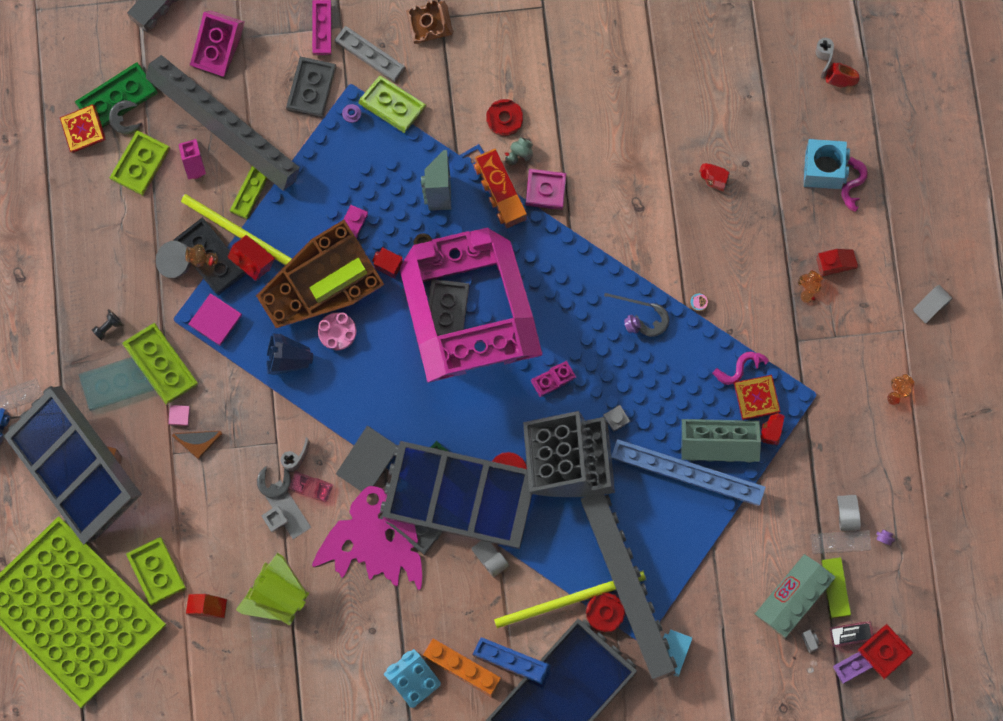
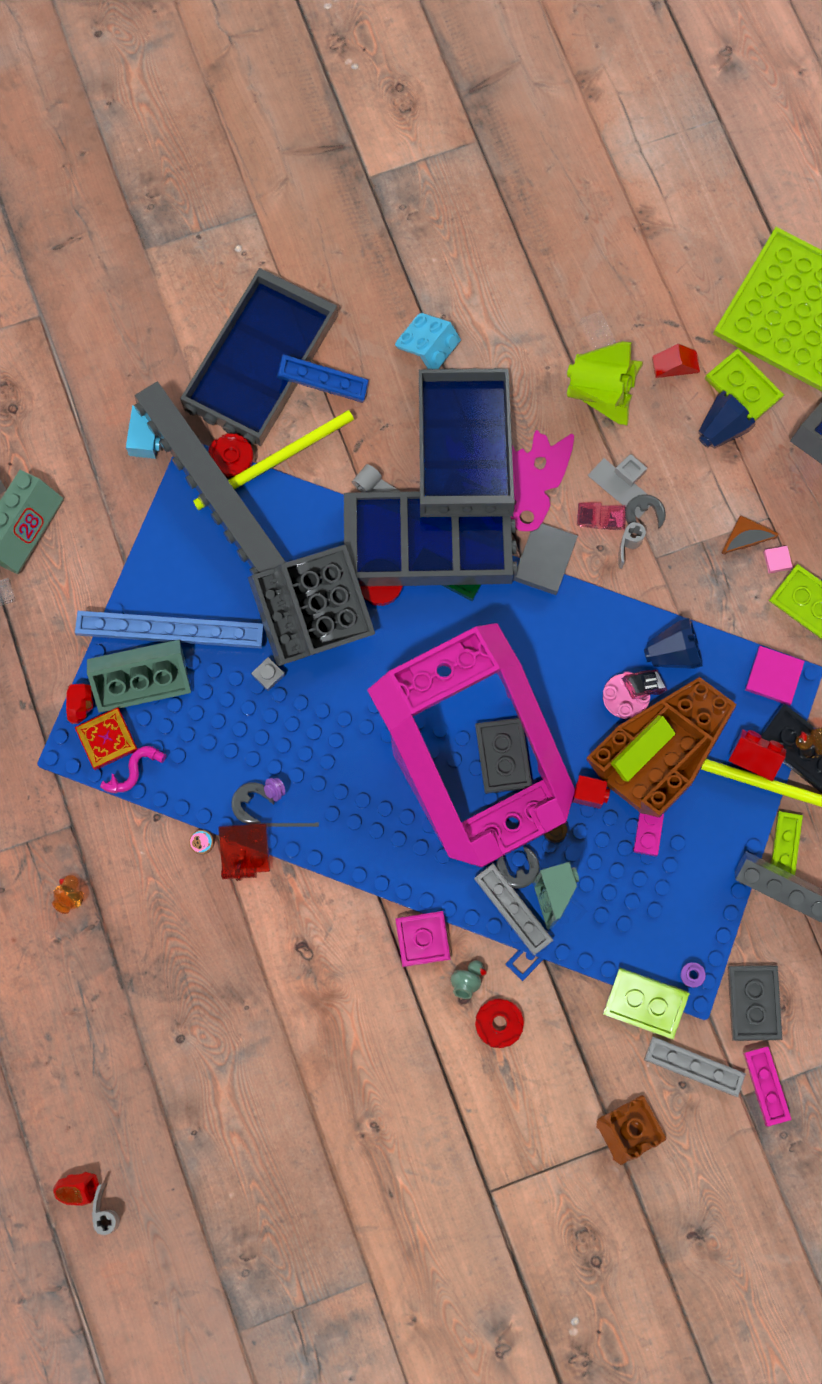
camera: 160 degrees right, 0 degrees up
orange brick [423,638,501,698] -> none
brick [473,148,527,229] -> none
dark pink slope [531,361,576,397] -> none
red rock [699,163,730,192] -> none
medium azure brick [803,139,850,189] -> none
red slope [816,249,858,277] -> none
dark pink animal [841,156,868,212] -> none
none -> clear red plate [219,823,270,881]
none -> clear blue window [419,368,514,517]
none -> light grey tile [474,864,553,956]
none -> dark grey head [496,846,540,888]
none -> slope [622,670,667,699]
none -> dark blue cone [698,390,756,449]

